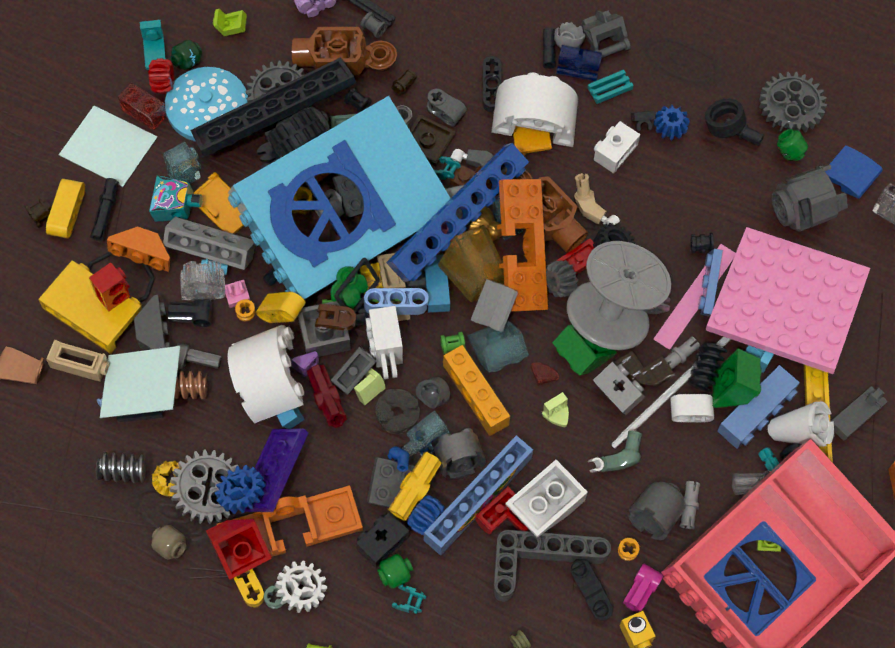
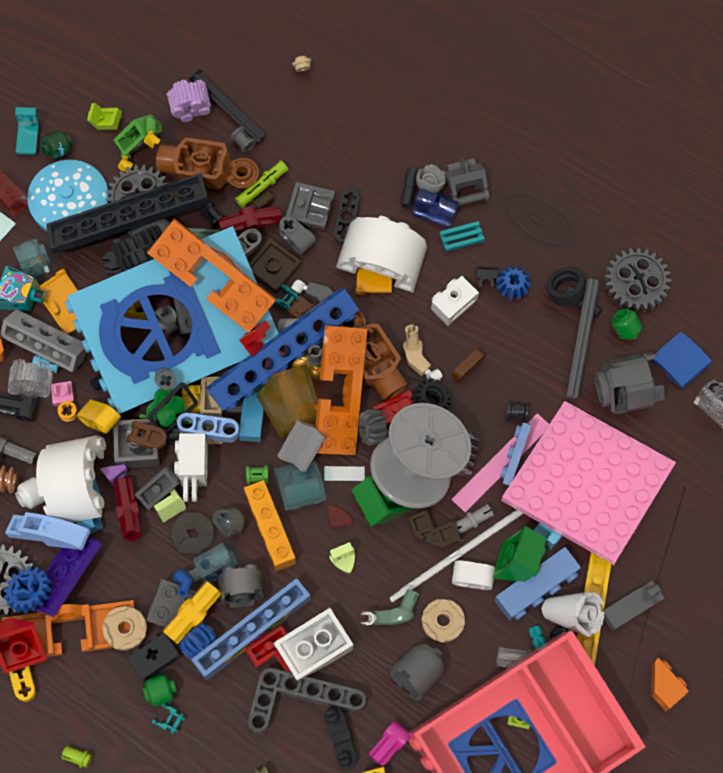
camera: 10 degrees right, 5 degrees up
red gear [148,58,175,94] -> none
sand green bush [264,586,284,609] -> none
white gear [275,561,327,613] -> none
light grey brick [593,362,645,415] -> none
light orange bush [618,538,639,561] -> none
light grey pin [680,481,700,529] -> none
black piece [687,342,727,392] -> none
none -> light blue slope [5,512,90,550]
none -> white head [15,477,45,509]
none -> tan tile [102,606,147,651]
none -> bright green torso [114,114,162,173]
none -> orange plate [147,219,276,333]
none -> dark grey bush [154,368,176,390]
none -> dark red piece [218,206,281,233]
none -> lime pin [235,160,288,208]
none -> red bracket [239,320,271,356]
none -> dark grey plate [286,182,335,230]
none -> dark grey pin [307,345,322,366]
none -> white sticker [324,466,365,481]
none -> tan tile [421,599,465,643]
none -> reddish brown beam [451,348,486,382]
none -> dark grey axle [567,279,599,399]

